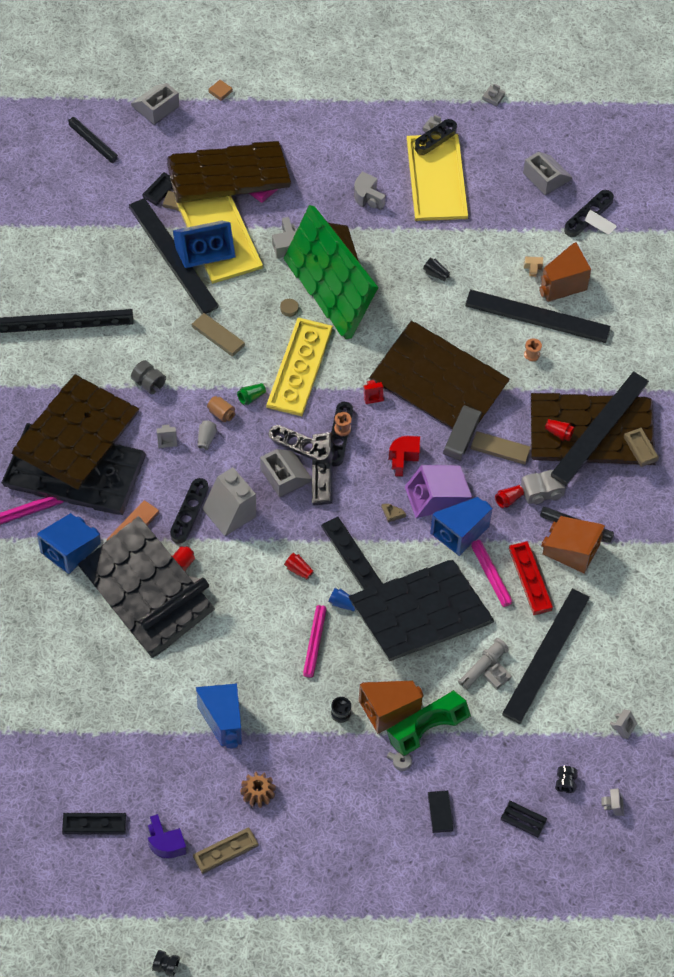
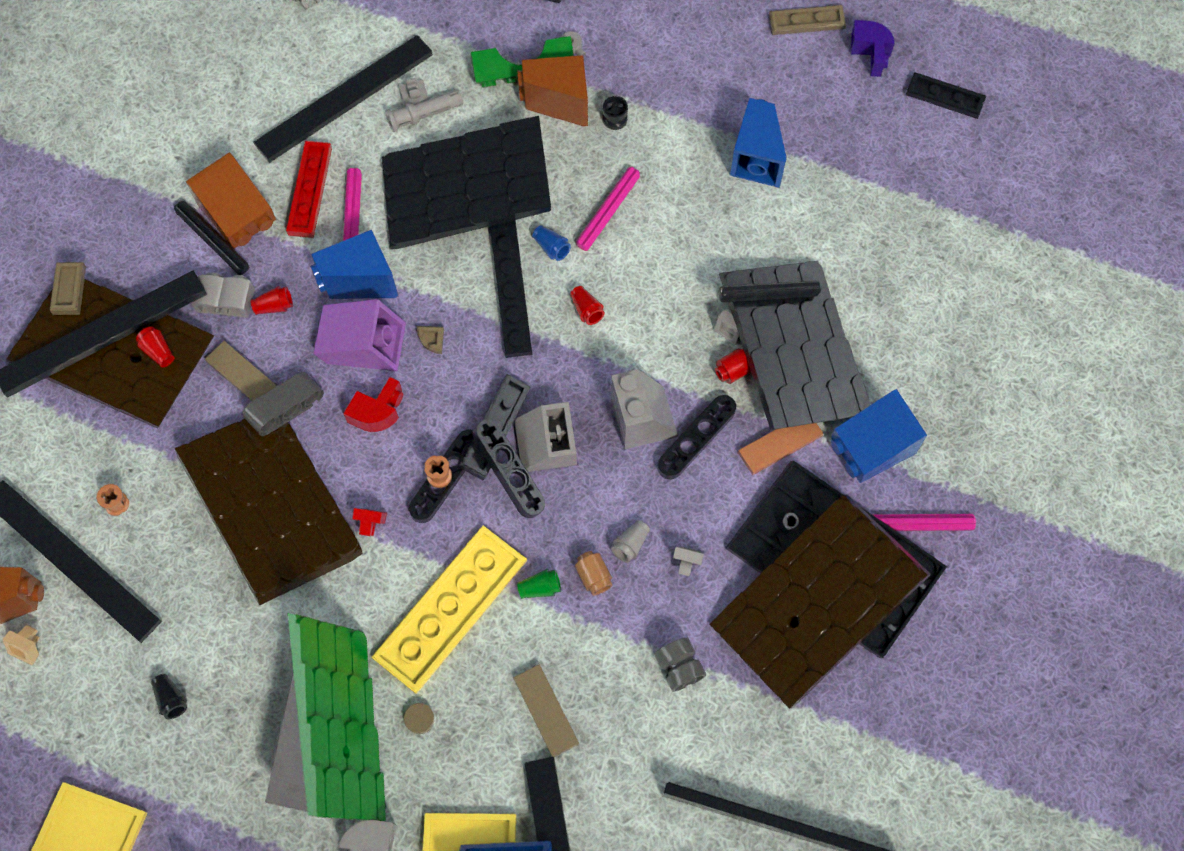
camera: 155 degrees left, 10 degrees up
medium nougat gear [240,772,276,808] -> none

